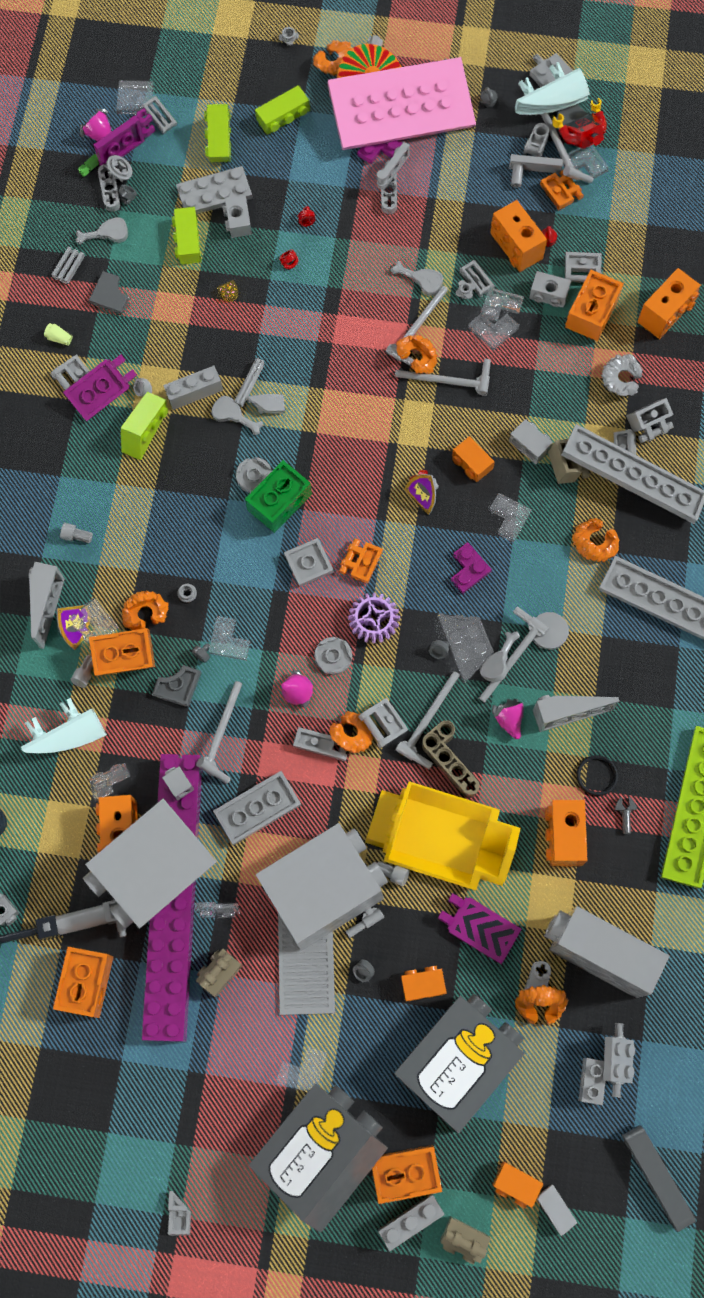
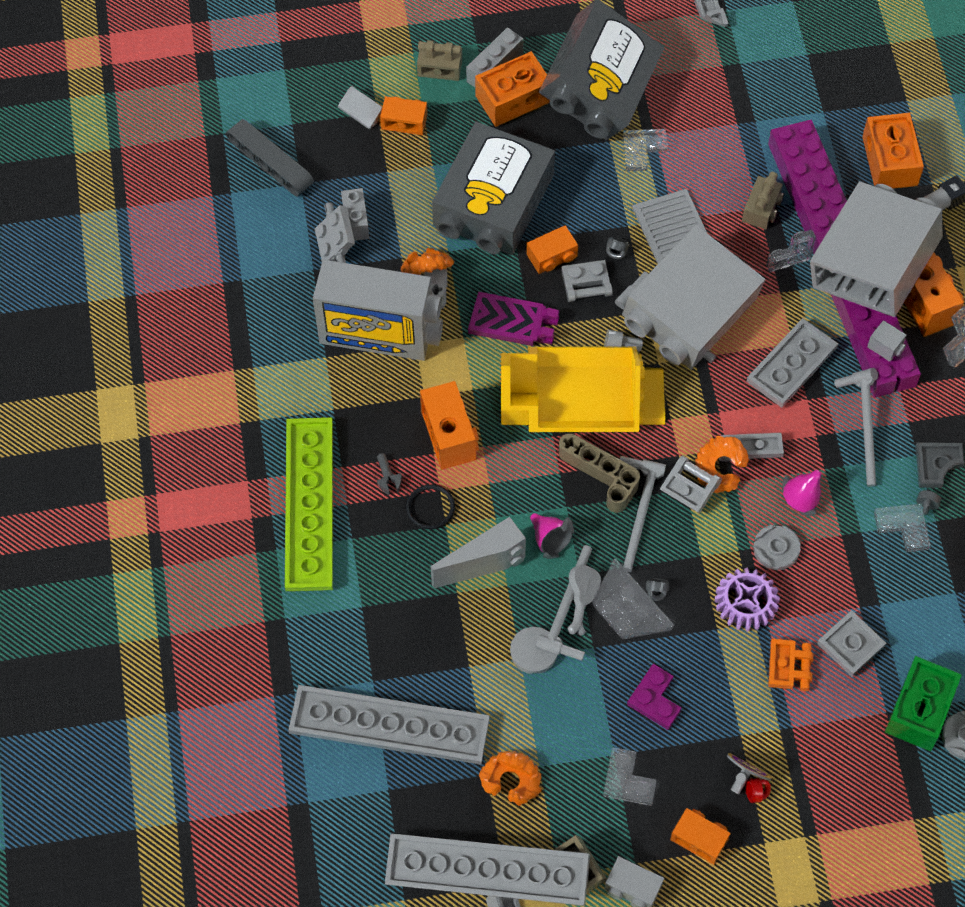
camera: 160 degrees right, 10 degrees down
none -> light grey plate [561,260,612,302]

